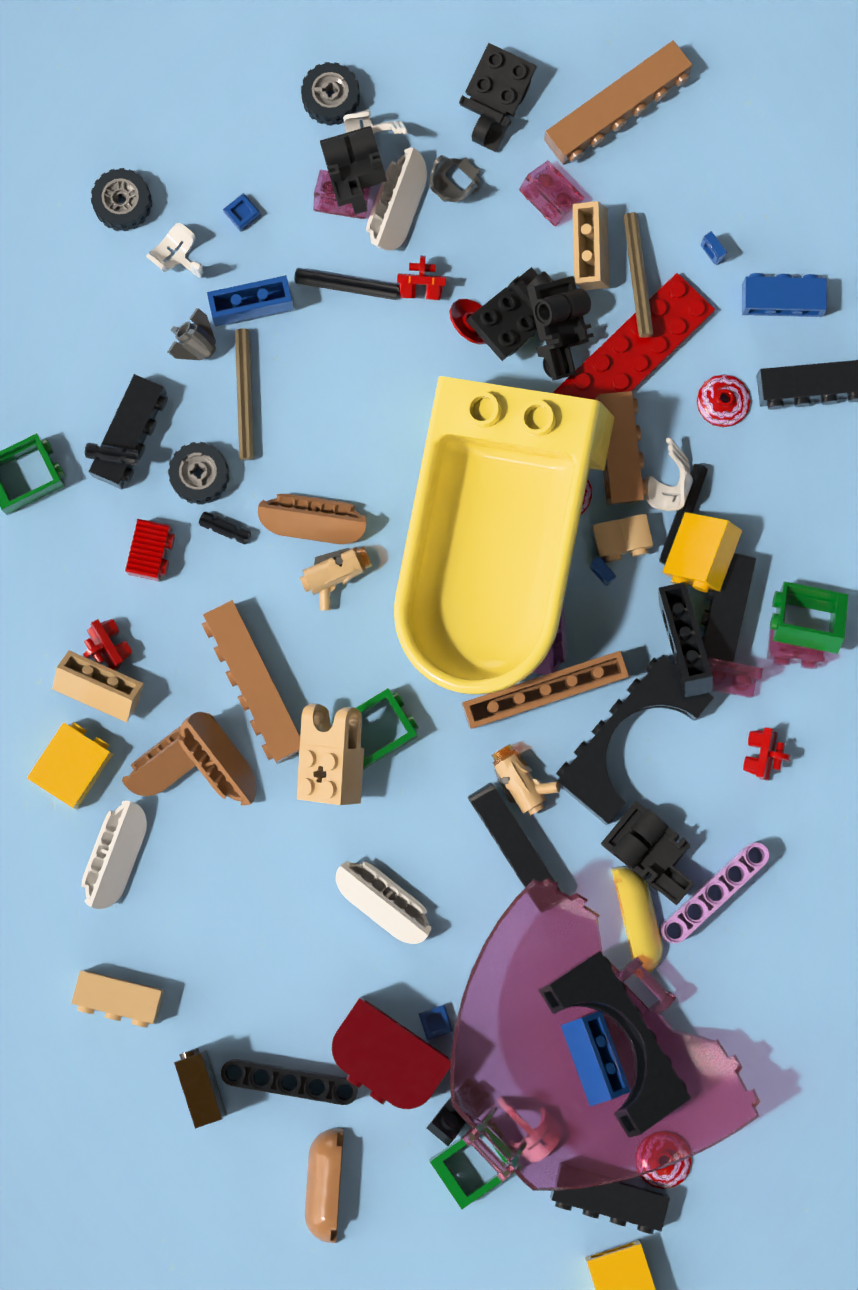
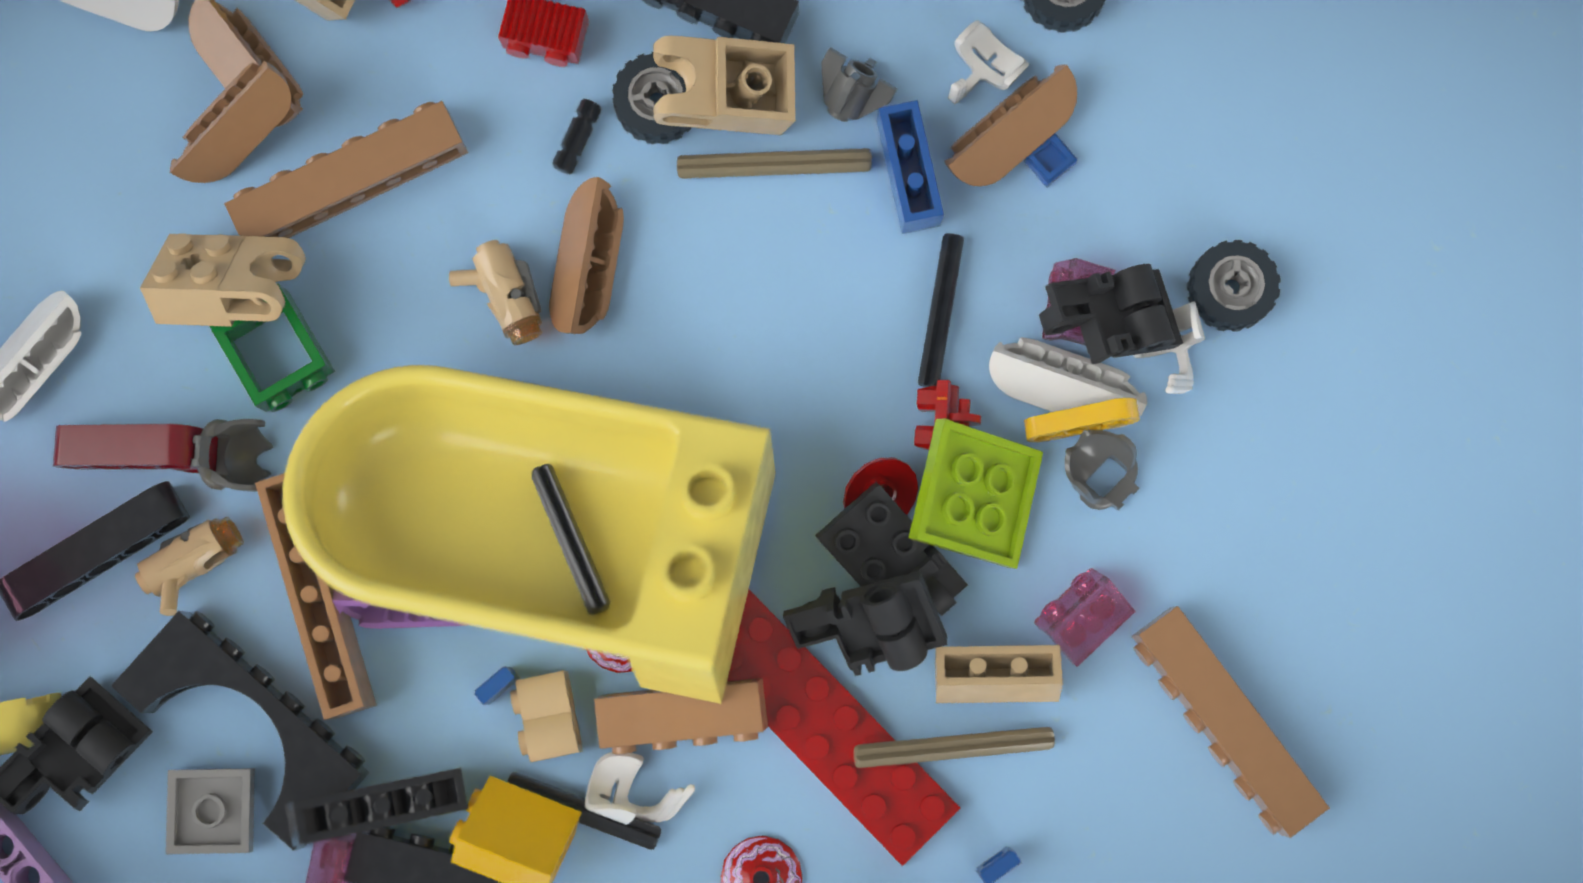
camera: 90 degrees right, 0 degrees up
black plate [459,43,537,152] -> none
none -> beam [53,424,218,474]
none -> light grey plate [166,768,255,854]
none -> dark grey helmet [191,419,273,492]
none -> axle [531,464,610,615]
none -> tan brick [653,36,796,135]
none -> lime plate [909,419,1043,569]
none -> medium nougat brick [944,64,1077,186]
none -> yellow beam [1024,398,1140,442]

